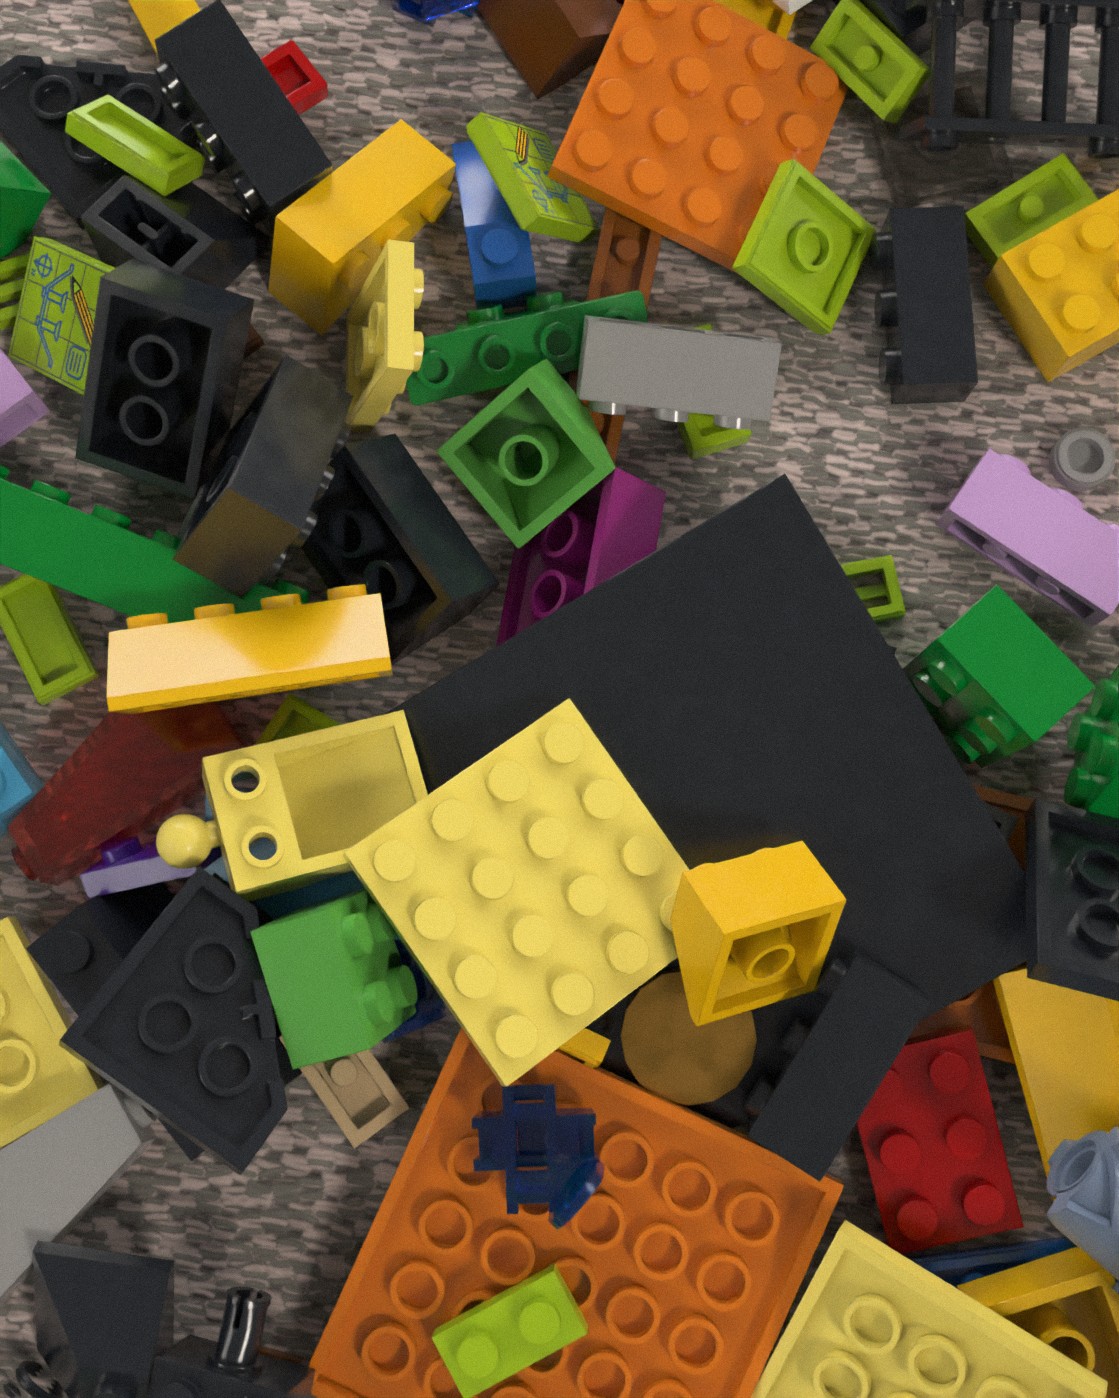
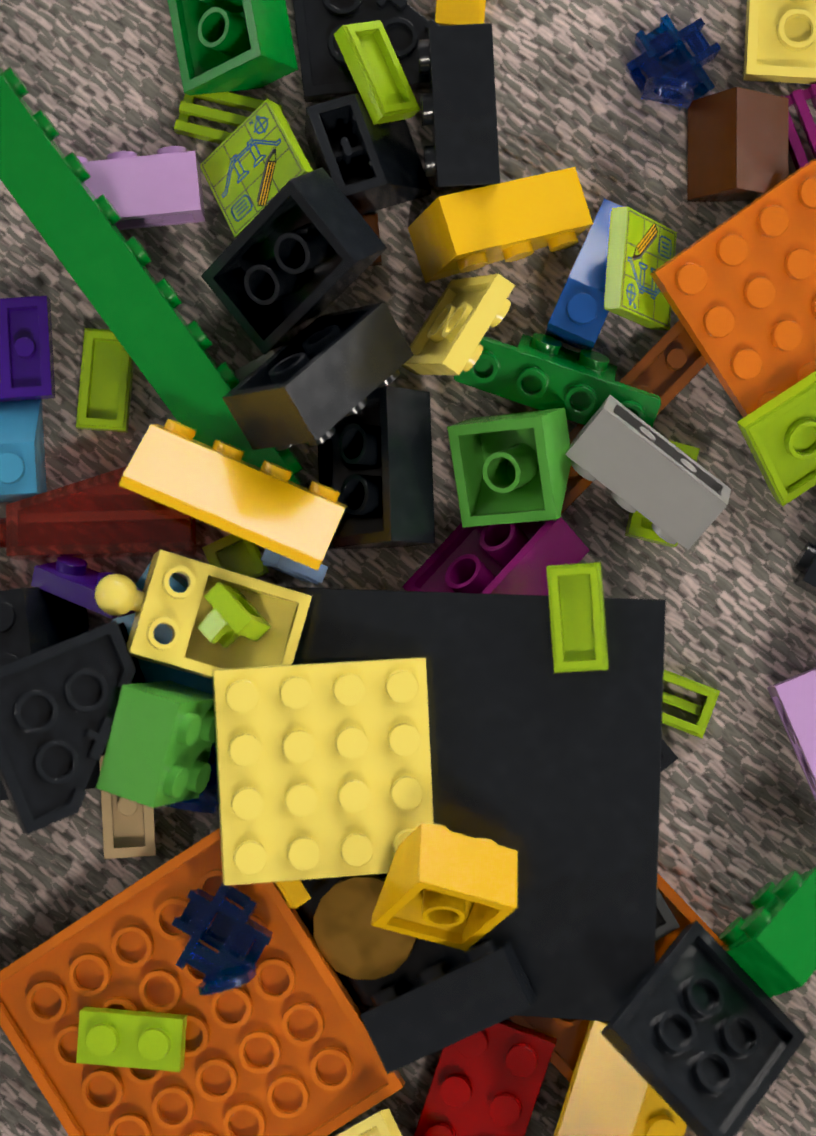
camera: 35 degrees right, 5 degrees up
red plate [260,39,328,115] -> none
green brick [903,584,1096,768] -> none
none -> lime tile [197,582,271,648]
none -> light blue tile [261,548,328,585]
none -> lime tile [546,562,609,673]

